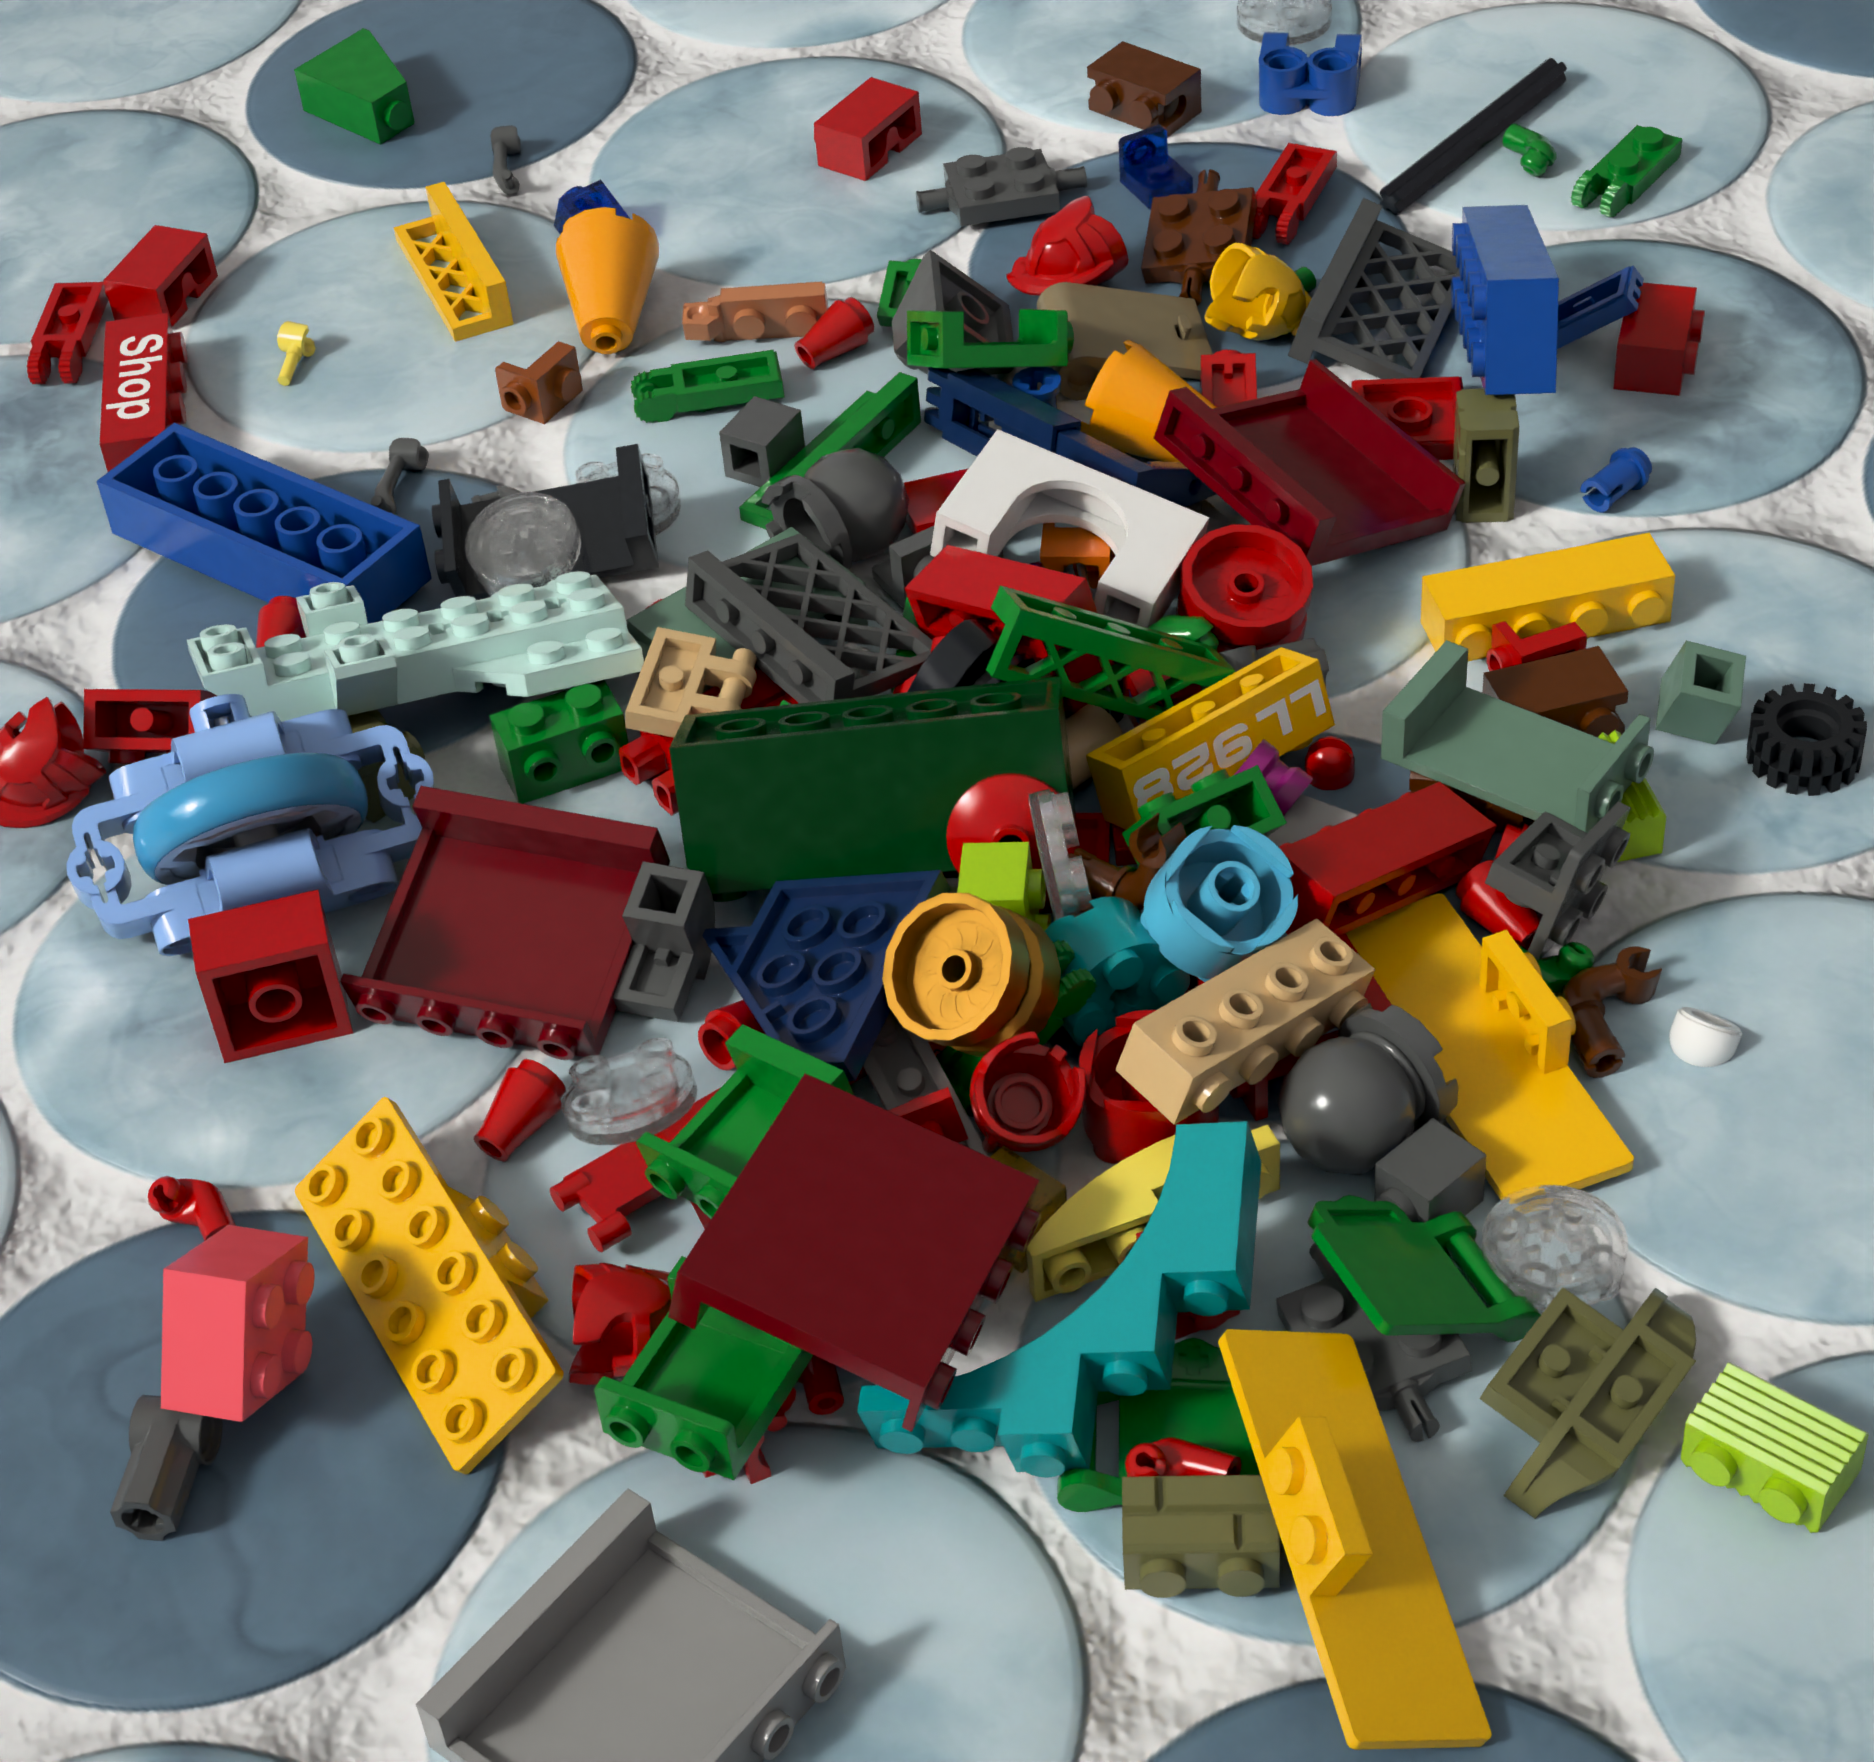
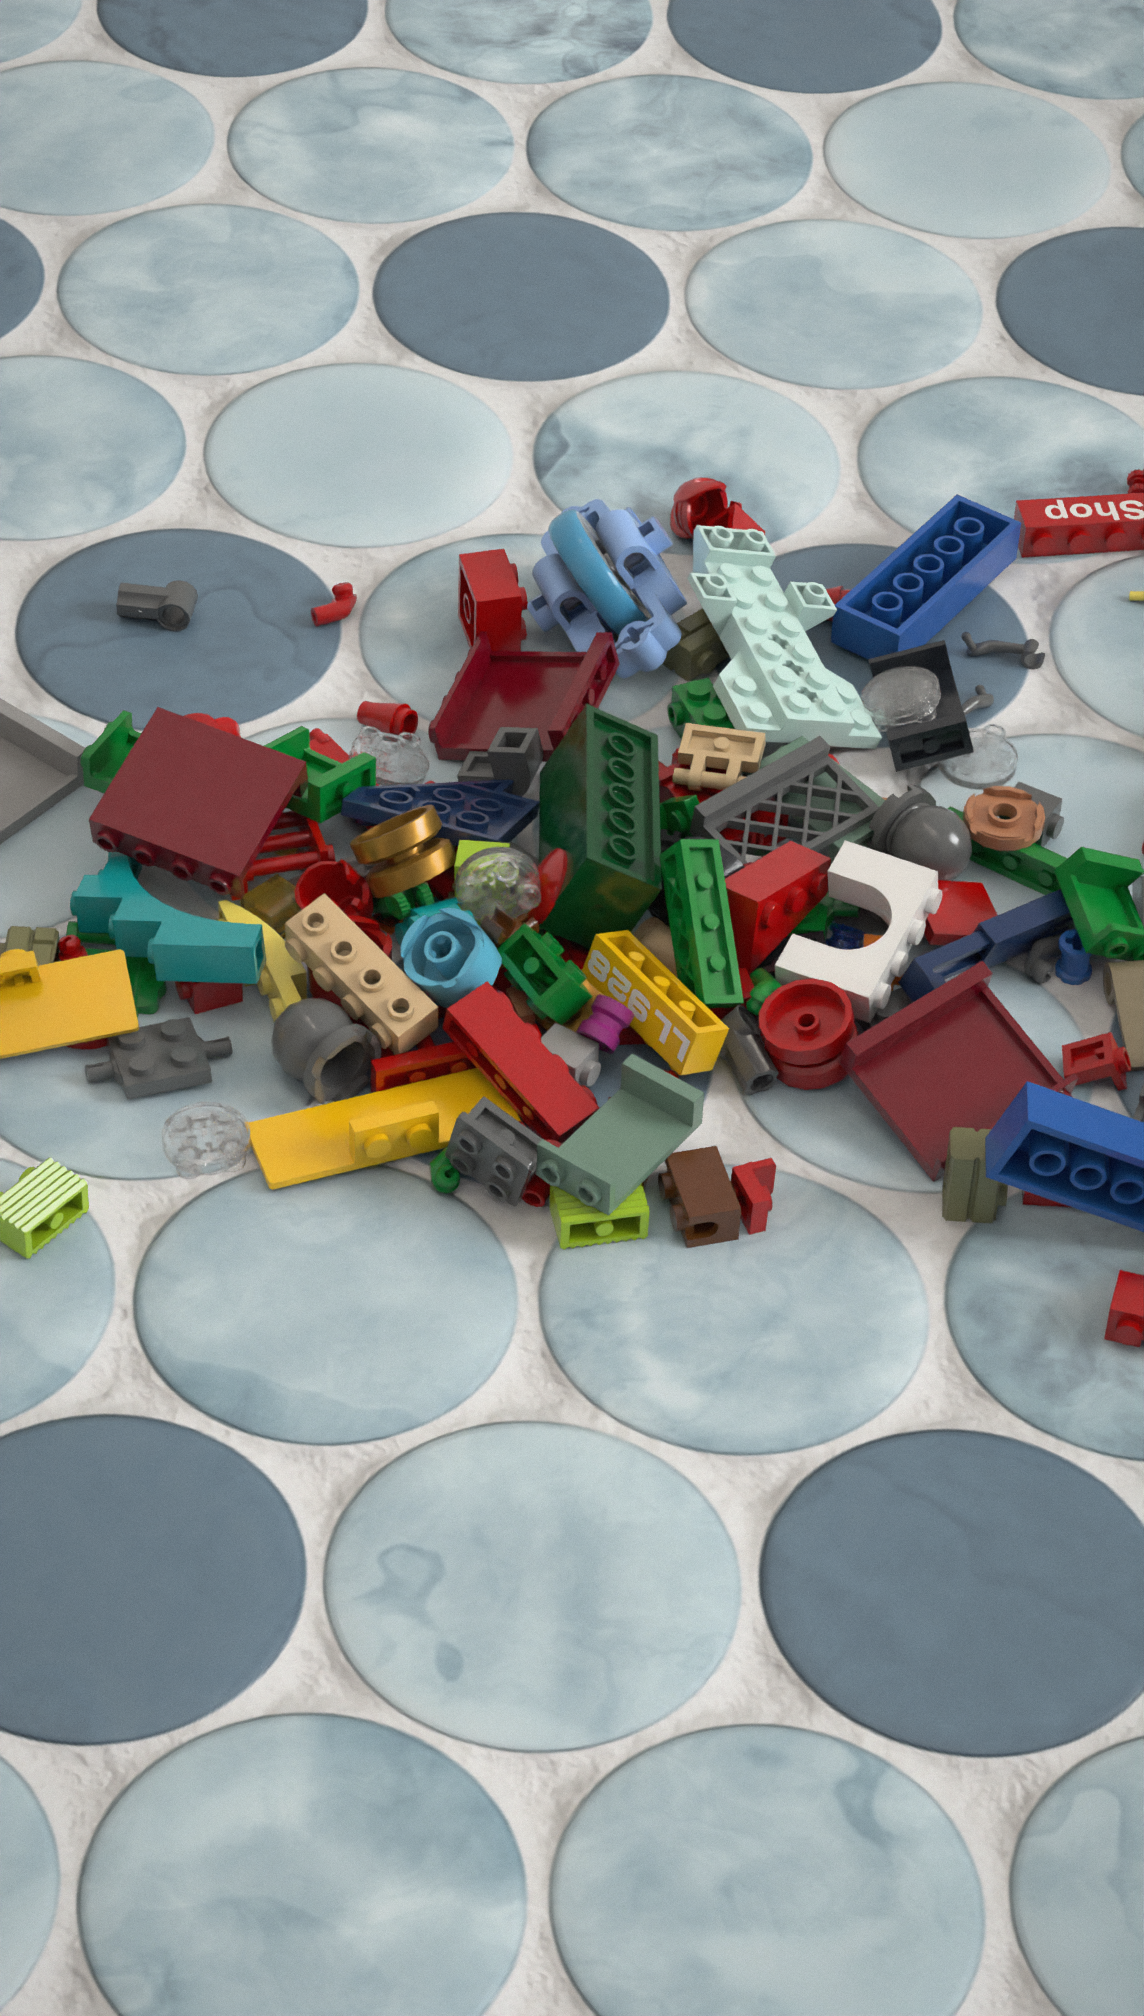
camera: 85 degrees right, 0 degrees up
coral brick [161,1225,315,1422] -> none
yellow bracket [295,1097,564,1474] -> none
dark orange bracket [495,341,583,424] -> none
green hinge [631,349,785,423] -> none
light orange cone [1080,340,1217,462] -> none
green piece [1307,1195,1541,1342] -> none
dark grey brick [1374,1118,1486,1222] -> none
yellow brick [1420,532,1675,661] -> none
olive plate [1479,1287,1696,1519] -> none
reddish brown piece [1559,946,1662,1078] -> none
blue pin [1580,447,1652,512] -> none
sand green brick [1655,640,1746,745] -> none
white piece [1669,1007,1742,1067] -> none
black tyre [1746,683,1867,796] -> none
none -> nougat tile [963,786,1045,851]

